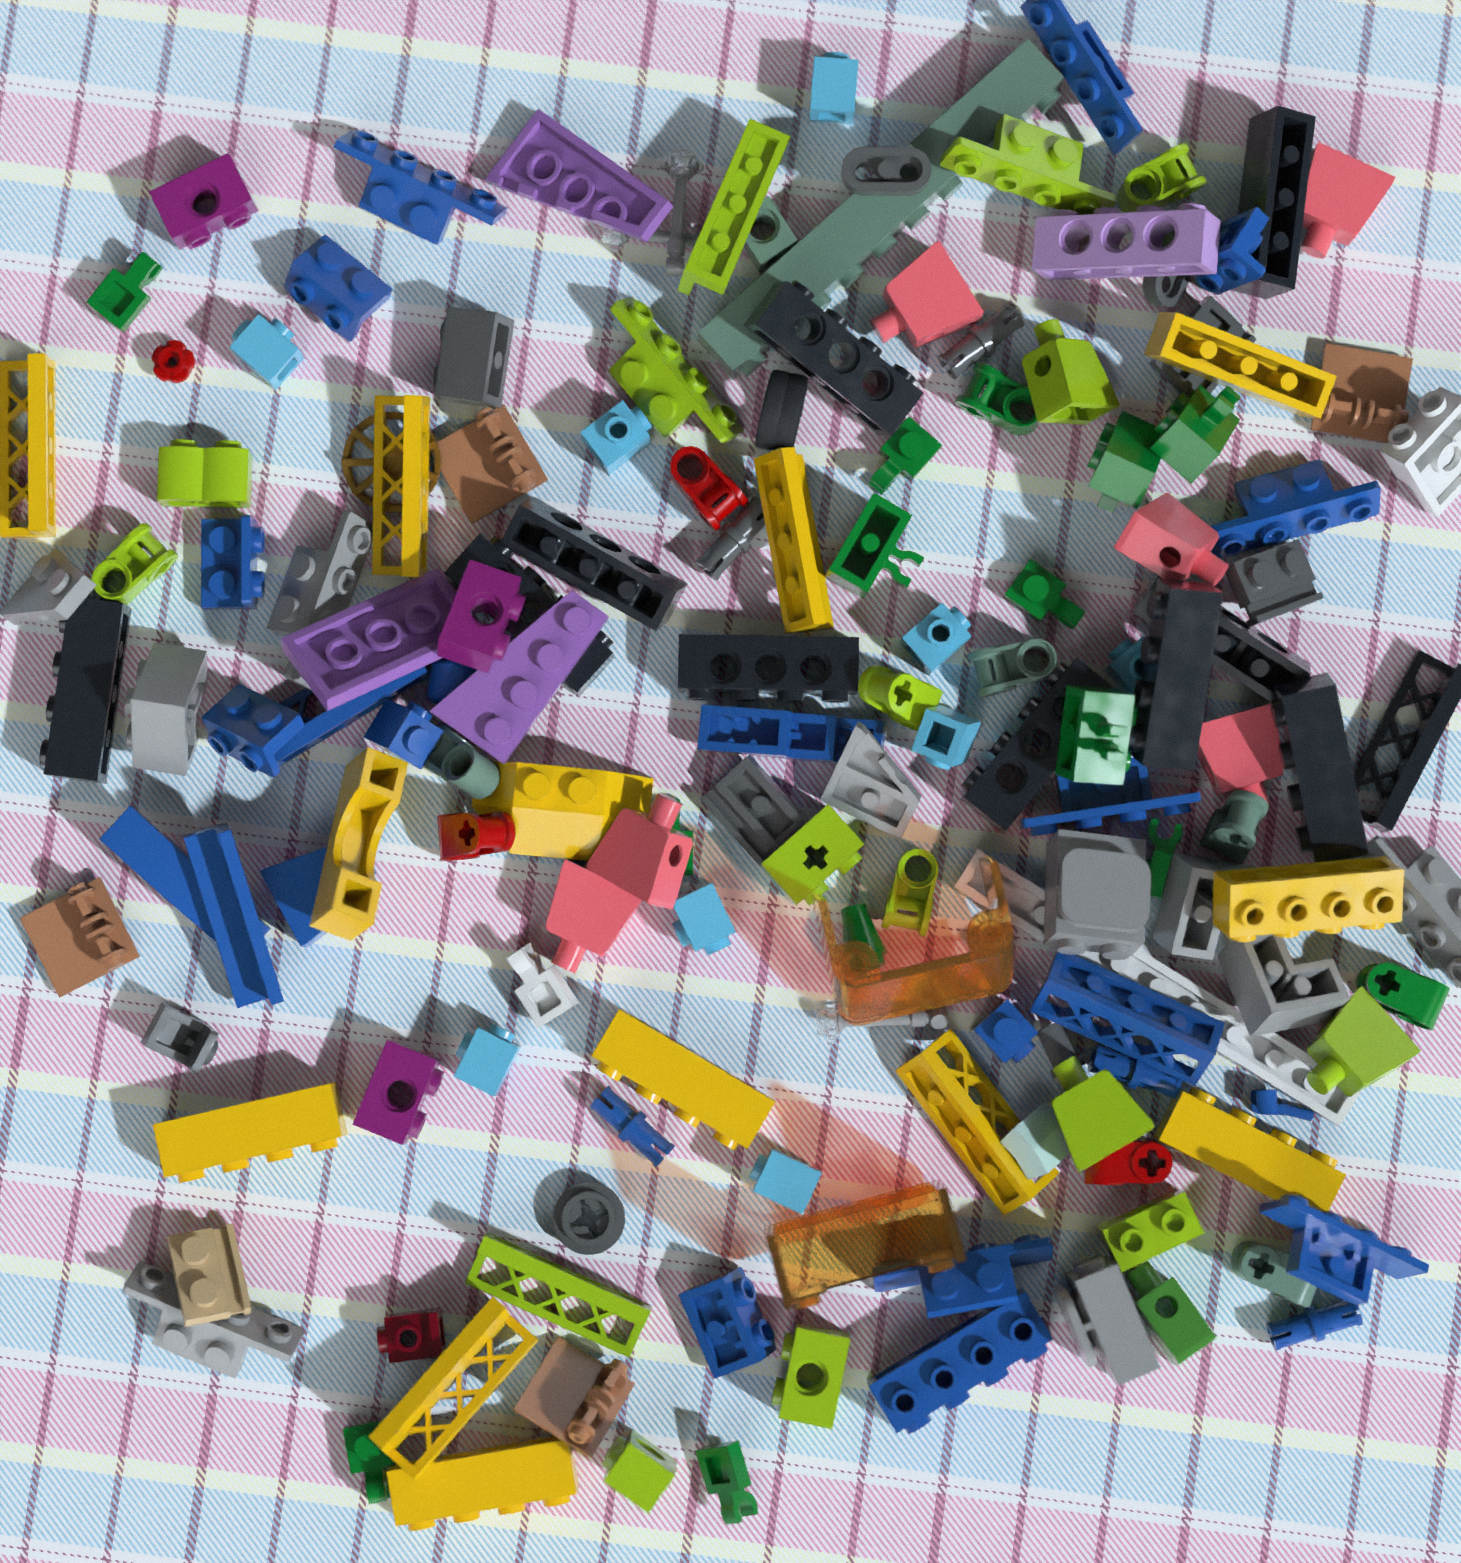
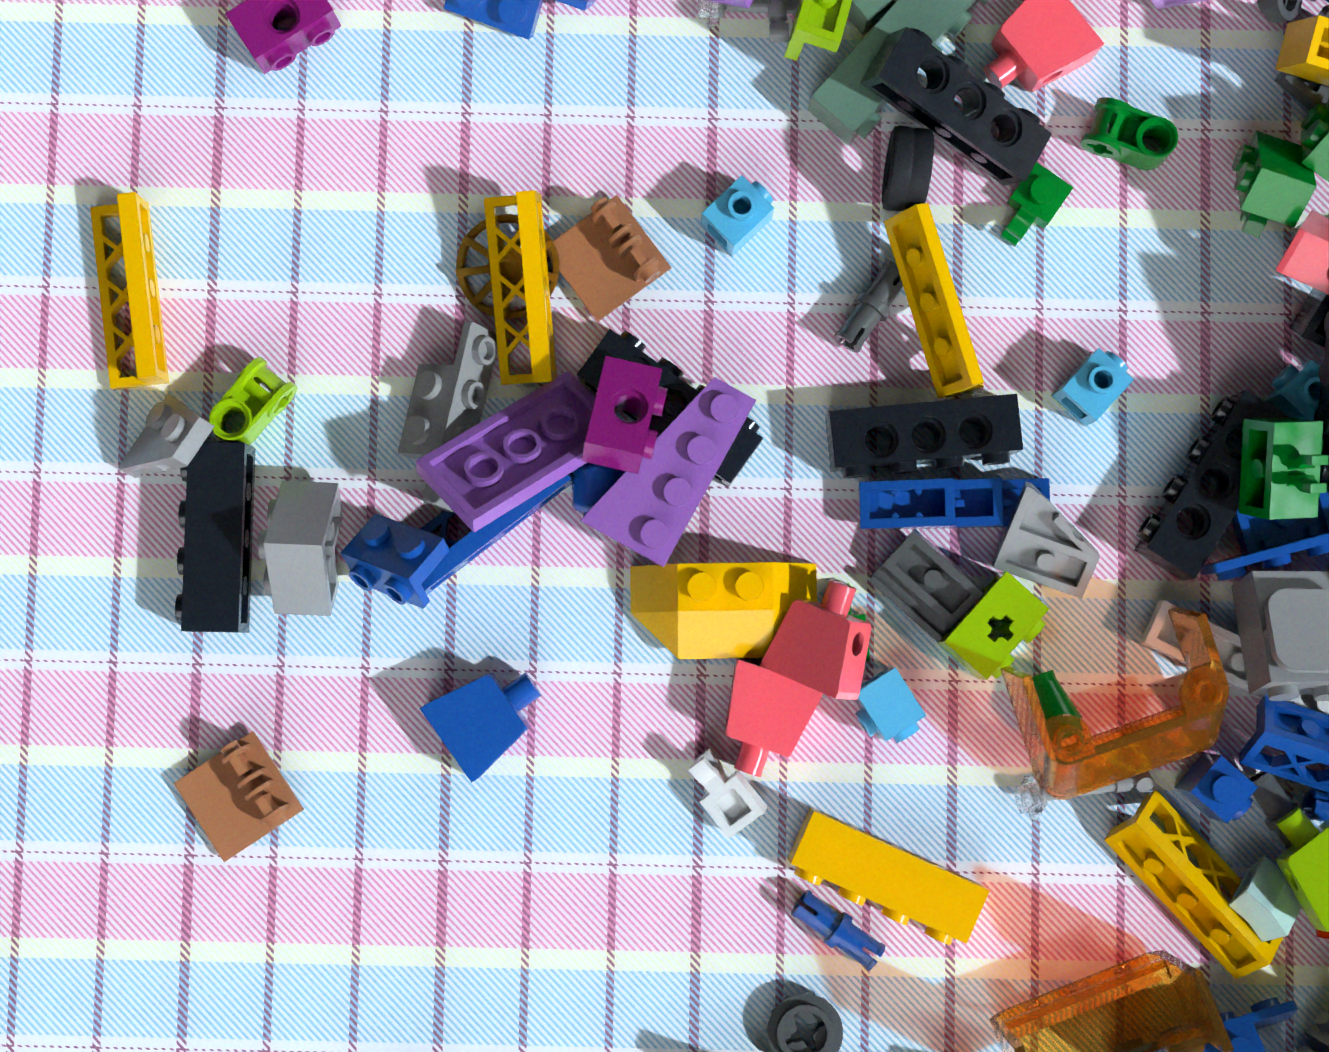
camera: 10 degrees left, 0 degrees up
green plate [86,252,163,332] -> none
blue slope [99,806,271,942] -> none
dark grey bracket [141,1002,219,1073] -> none
red plate [151,340,195,384] -> none
yellow brick [153,1082,348,1183] -> none
lime brick [157,439,253,508] -> none
blue fence [183,822,284,1008] -> none
blue bracket [201,515,265,610] -> none
medium azure brick [229,314,305,390] -> none
blue bracket [284,234,393,342] -> none
yellow arch [310,747,408,941] -> none
magenta brick [352,1039,444,1145] -> none
blue brick [364,699,444,770] -> none
sand green piece [424,723,500,799] -> none
dark grey brick [433,307,515,408] -> none
red piece [437,812,516,861] -> none
medium azure brick [453,1023,521,1096] -> none
black brick [500,497,688,631] -> none
lime bracket [608,297,744,443] -> none
red piece [669,446,749,532] -> none
medium azure brick [749,1148,822,1215] -> none
green brick [825,493,924,599] -> none
lime piece [858,664,943,732] -> none
lime piece [881,849,938,937] -> none
medium azure brick [911,705,982,770] -> none
dark grey pin [938,303,1024,379] -> none
sand green piece [967,638,1057,698] -> none
green plate [1004,559,1085,630] -> none
lime torso [1022,319,1120,425] -> none

